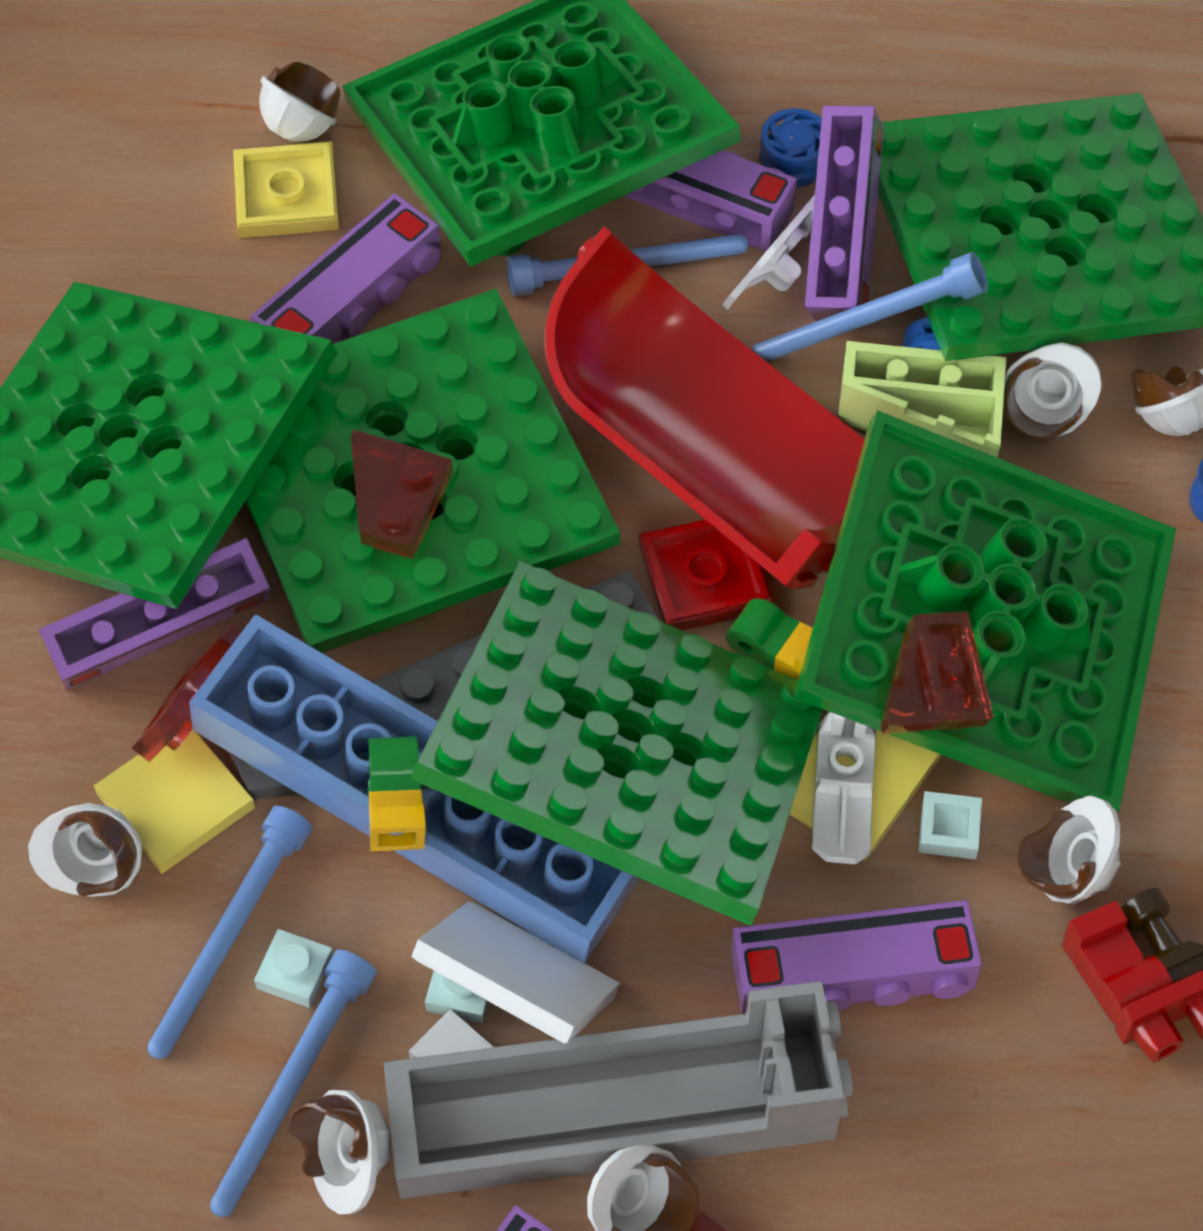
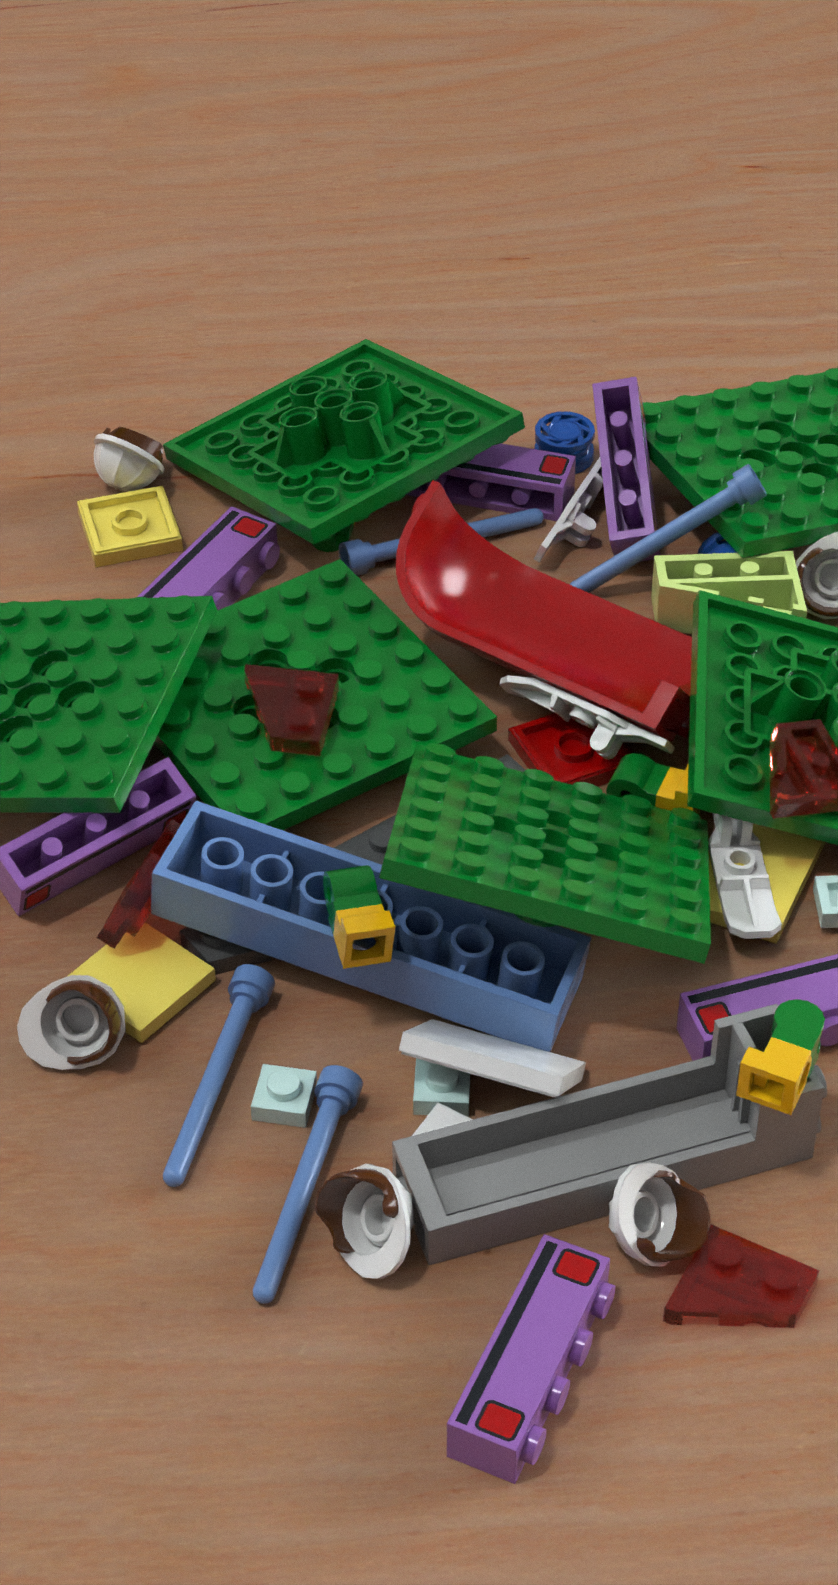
camera: 10 degrees left, 15 degrees down
none -> white piece [499,675,675,760]
none -> yellow leg [736,999,825,1115]

